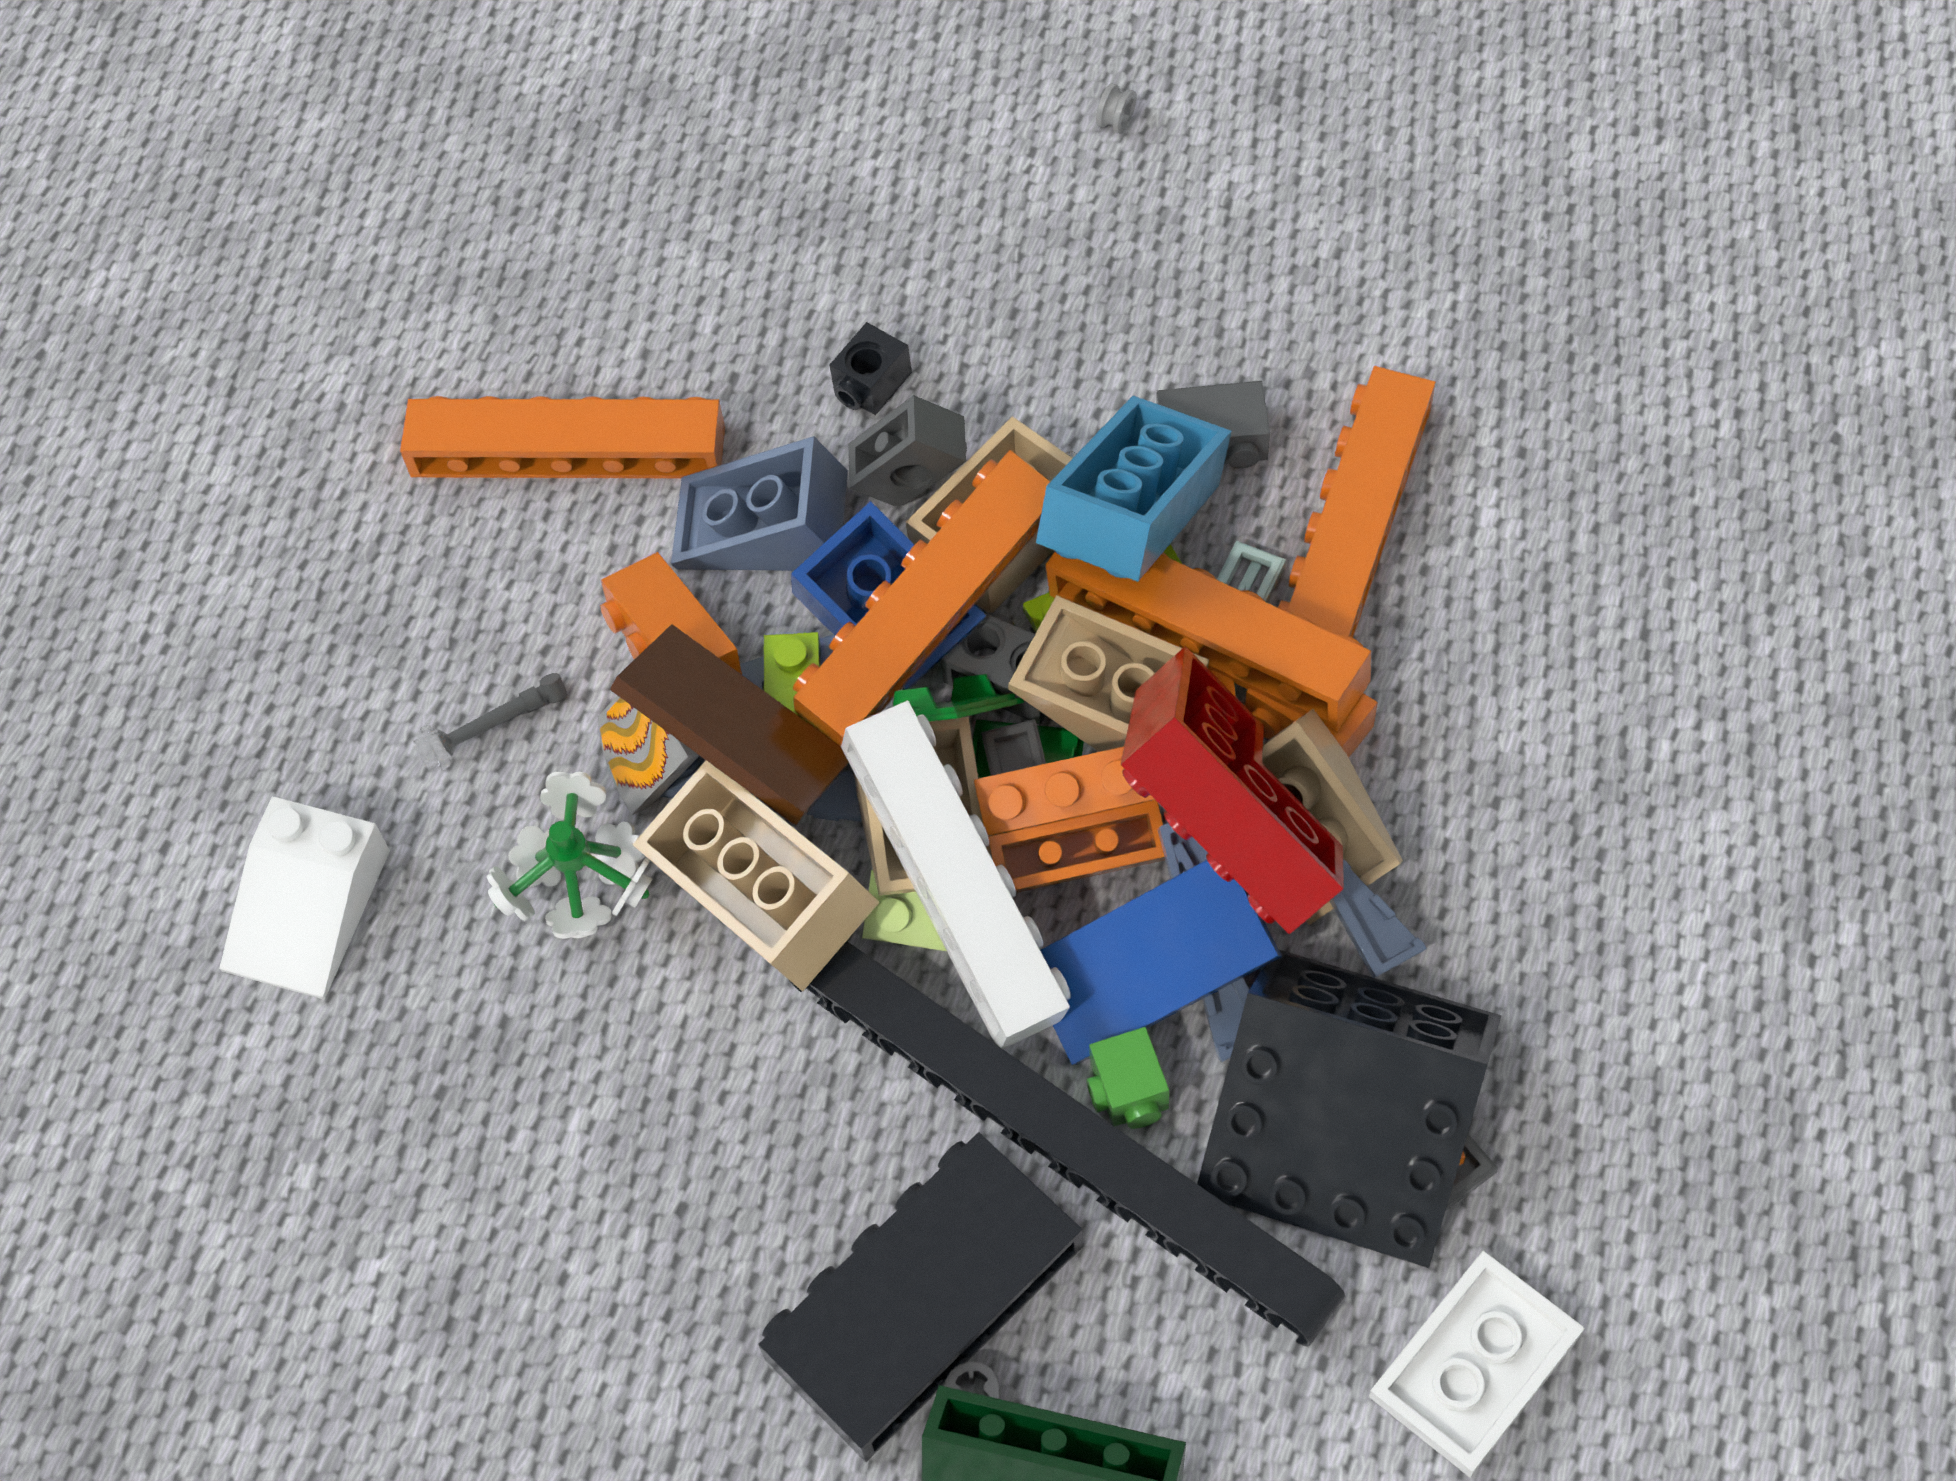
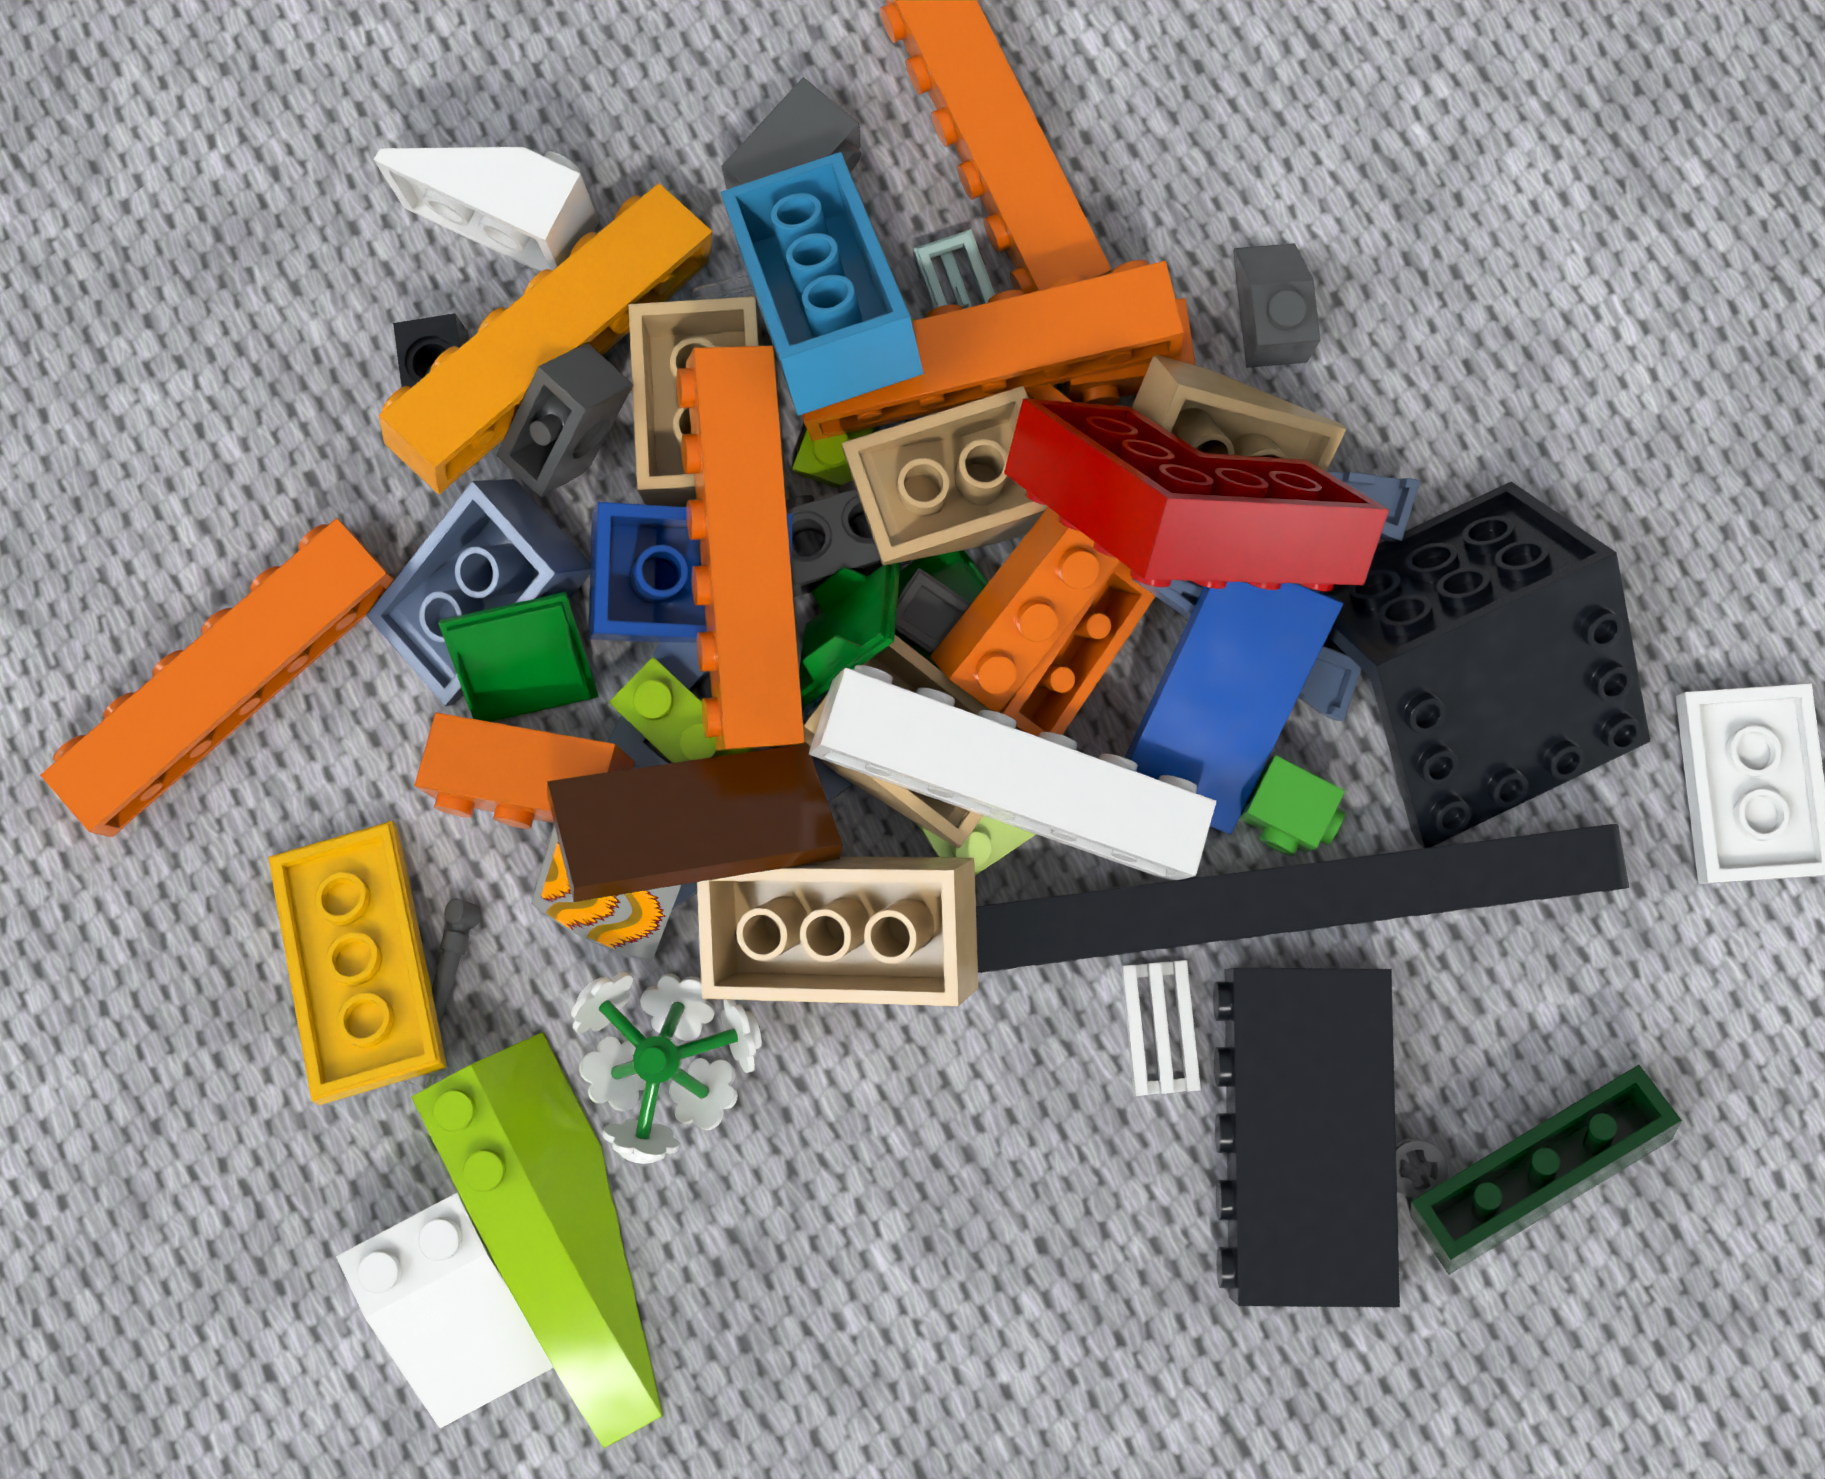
camera: 50 degrees left, 20 degrees up
none -> yellow tile [268,821,447,1106]
none -> white slope [373,147,599,272]
none -> light orange brick [378,183,713,495]
none -> lime wedge [411,1032,663,1449]
none -> green piece [438,592,599,722]
none -> white tile [1121,960,1201,1096]
none -> dark grey slope [1233,243,1321,368]

